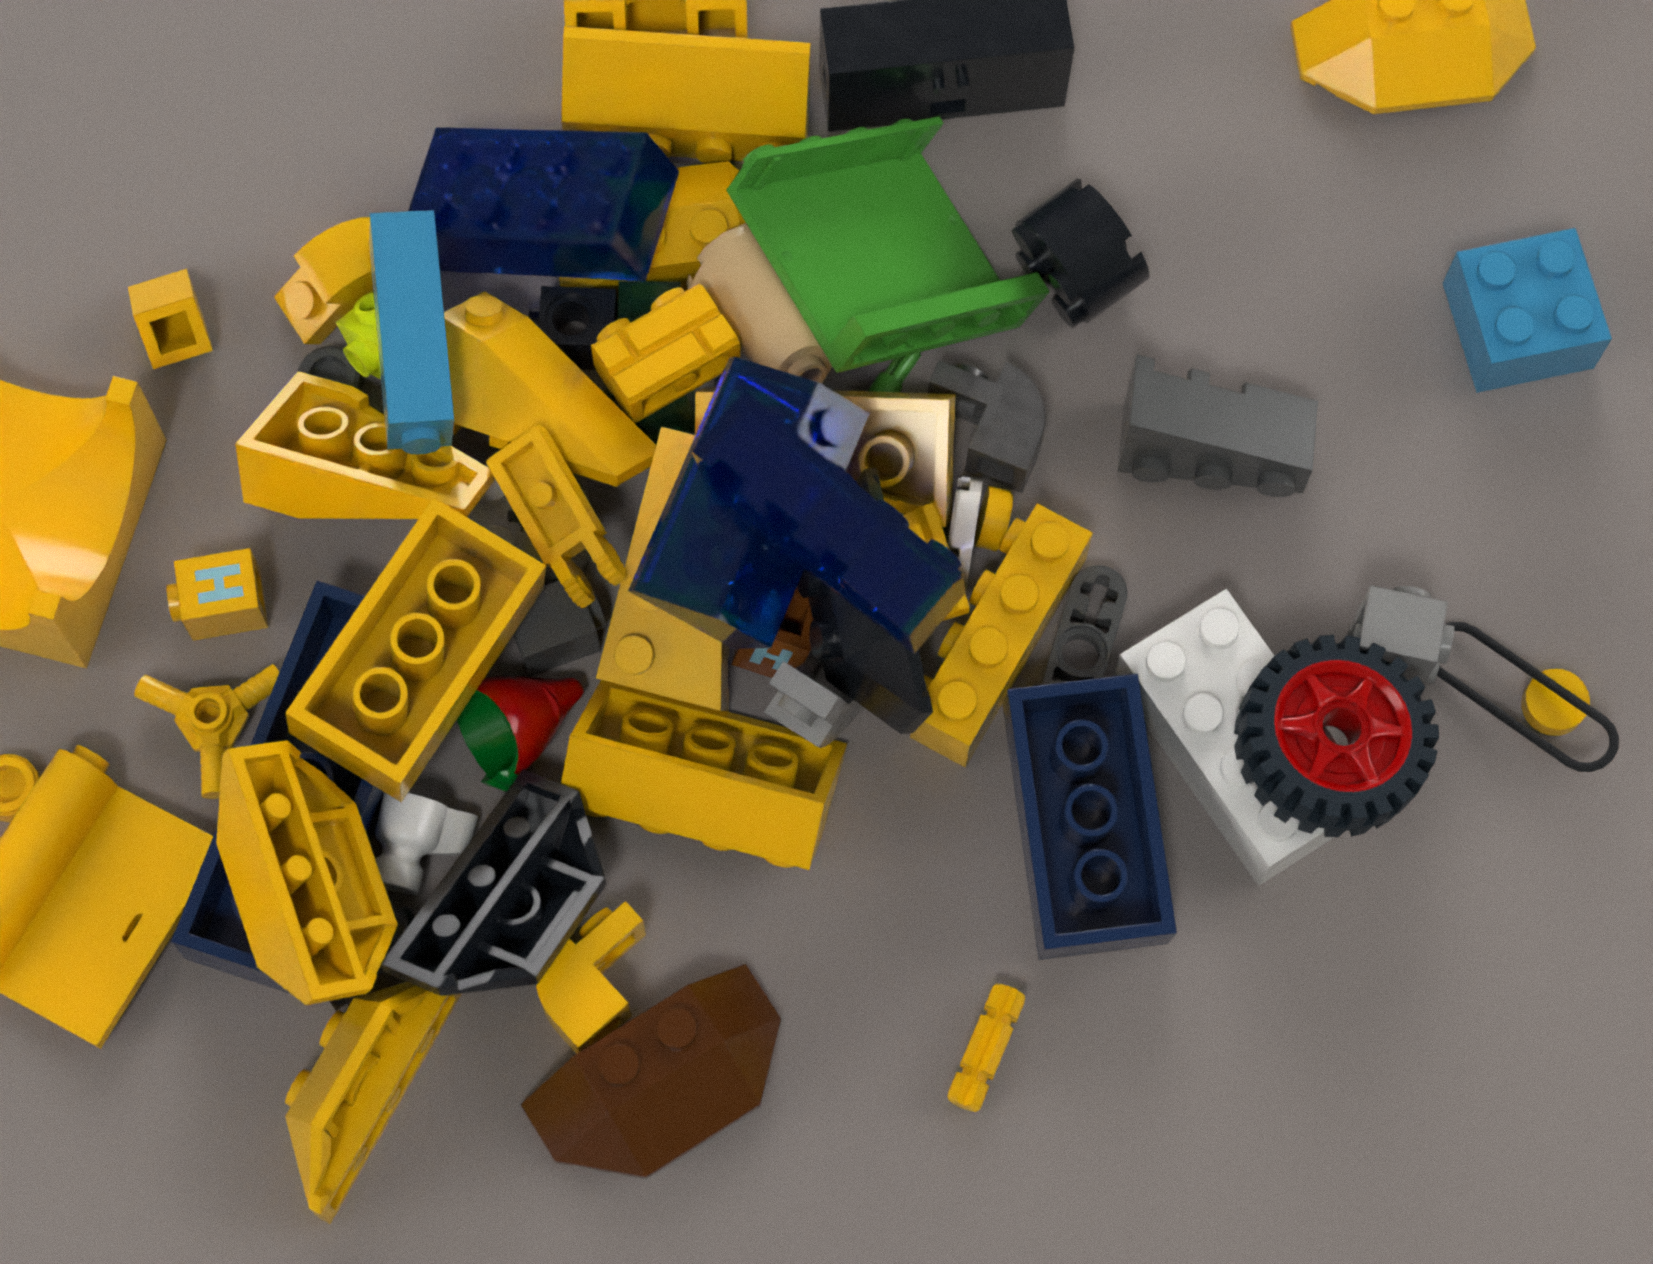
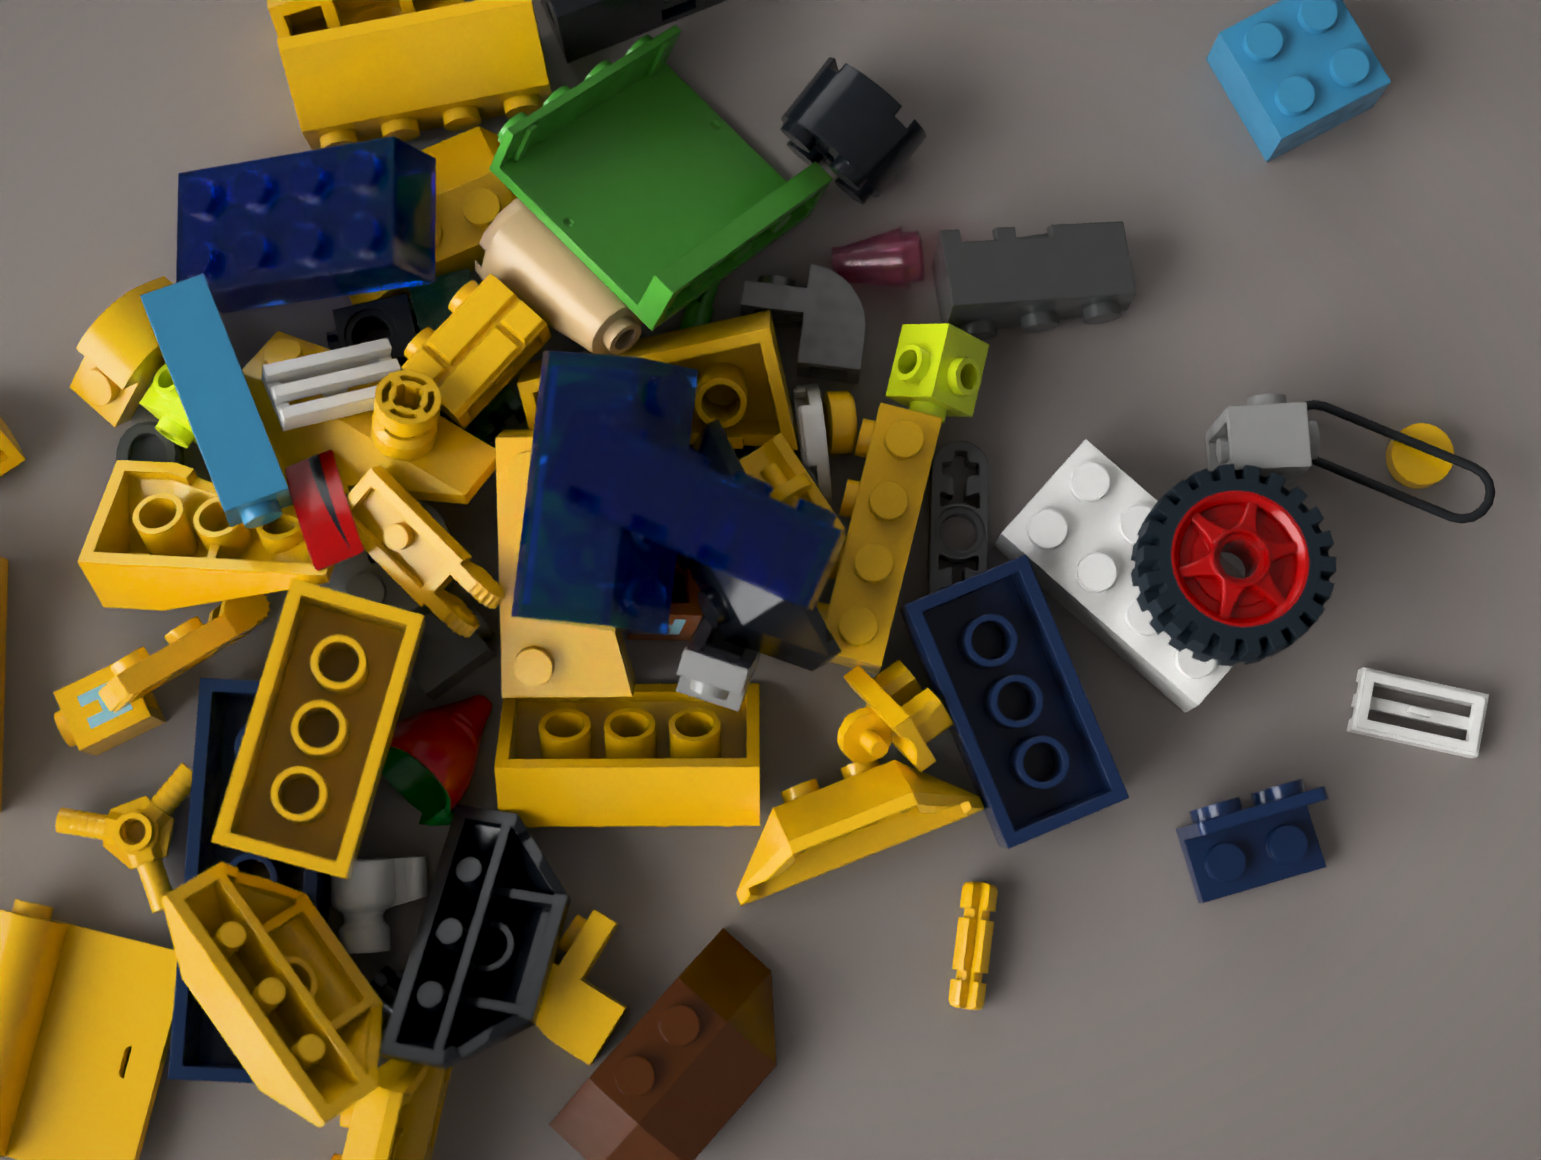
camera: 15 degrees left, 10 degrees up
none -> yellow hinge [98,594,271,713]
none -> white tile [261,338,401,431]
none -> red sticker [285,450,364,570]
none -> yellow wheel [371,370,441,461]
none -> yellow wedge [736,759,984,907]
none -> clear pink cone [832,226,924,289]
none -> yellow hips [837,659,953,773]
none -> neon yellow brick [885,323,989,424]
none -> dark blue bracket [1176,779,1329,903]
none -> white tile [1347,667,1489,758]

